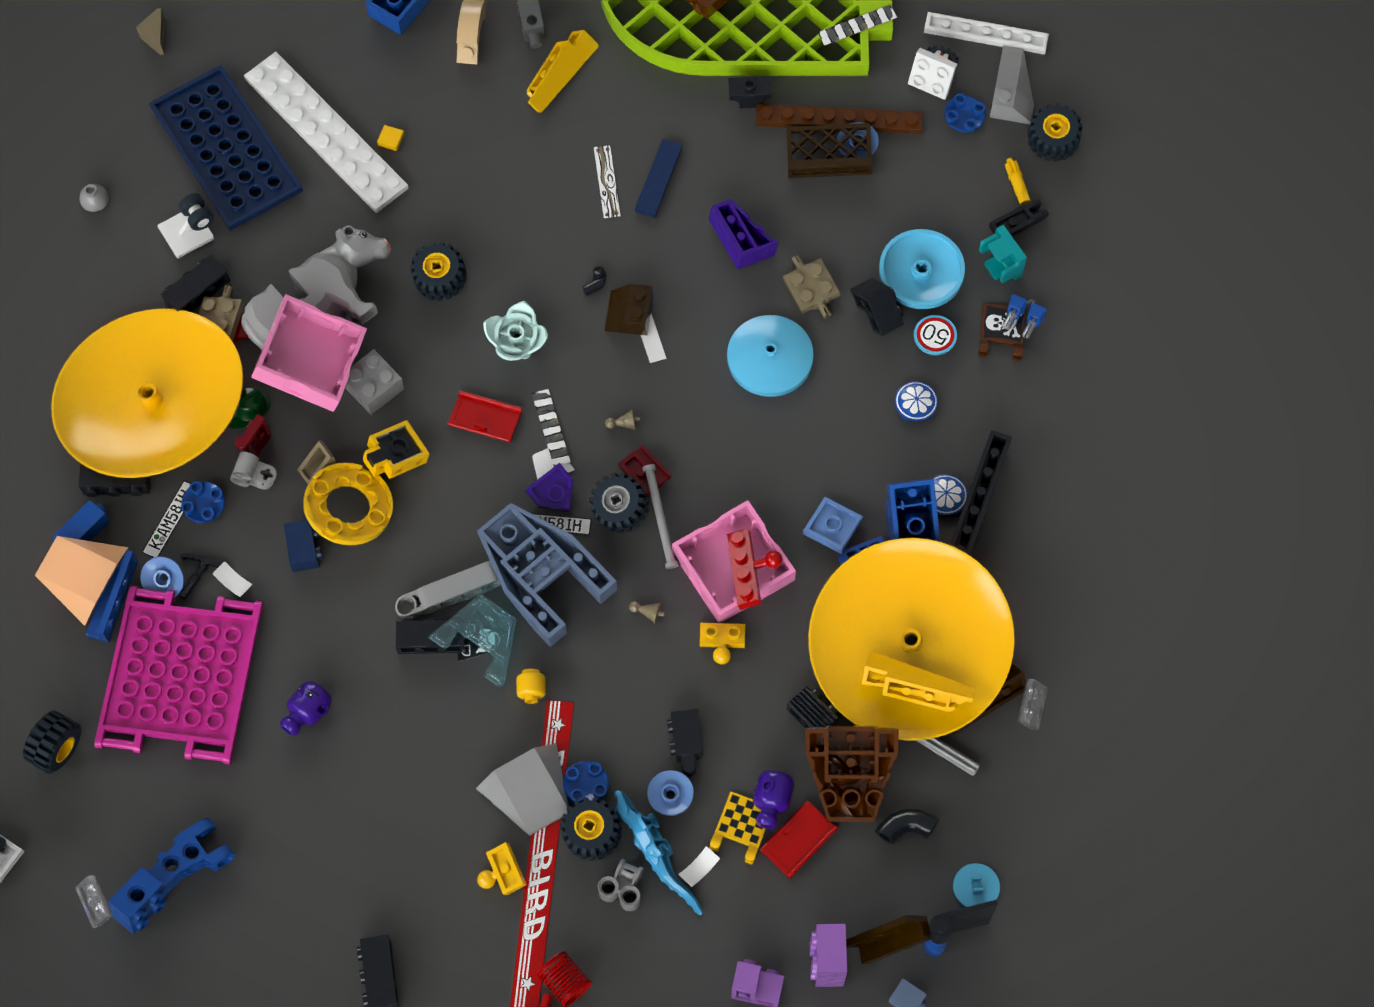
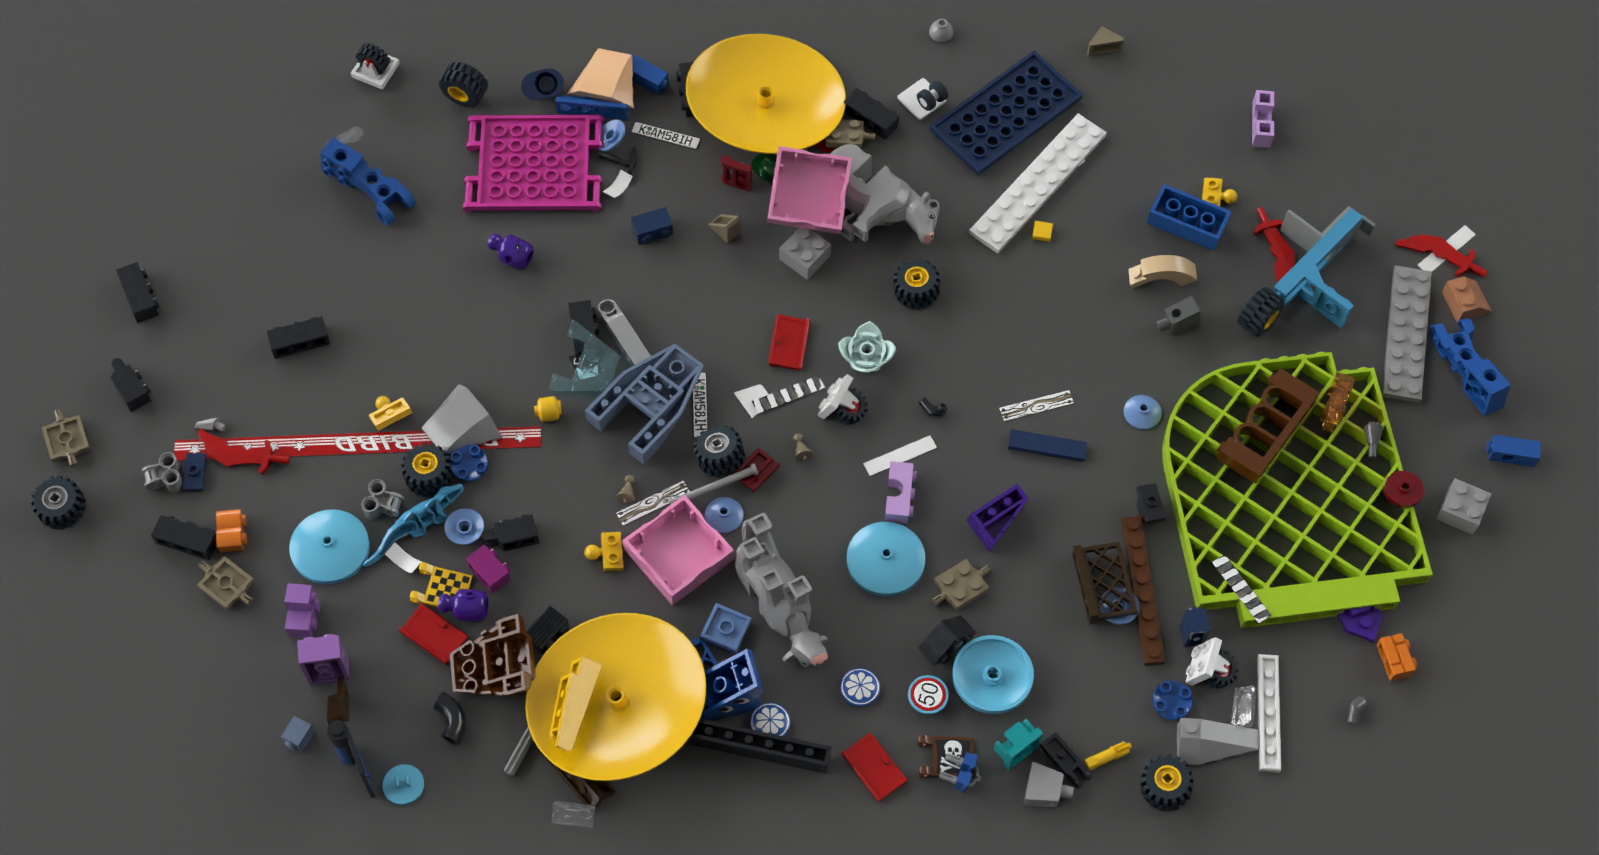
camera: 80 degrees right, 5 degrees down
blue dish [181,481,225,523] -> none
light grey piece [230,452,277,490] -> none
yellow plate [303,463,393,545] -> none
piece [363,420,430,479] -> none
dark purple plate [525,463,573,511] -> none
yellow wedge [527,30,599,113] -> none
red piece [537,951,592,1007] -> none
dark brown slope [605,284,653,336] -> none
red plate [727,528,783,610] -> none
none -> medium azure dish [289,509,370,584]
none -> magenta brick [466,544,511,594]
none -> dark blue piece [521,68,564,100]
none -> sticker [616,481,690,525]
none -> medium blue dish [705,497,744,533]
none -> light grey animal [735,513,828,668]
none -> plate [818,374,868,425]
none -> red door [841,732,908,803]
none -> lavender arch [885,461,917,524]
none -> light grey torso [1024,762,1074,807]
none -> medium blue dish [1123,395,1162,430]
none -> dark blue brick [1179,607,1210,648]
none -> clear plate [1231,685,1256,727]

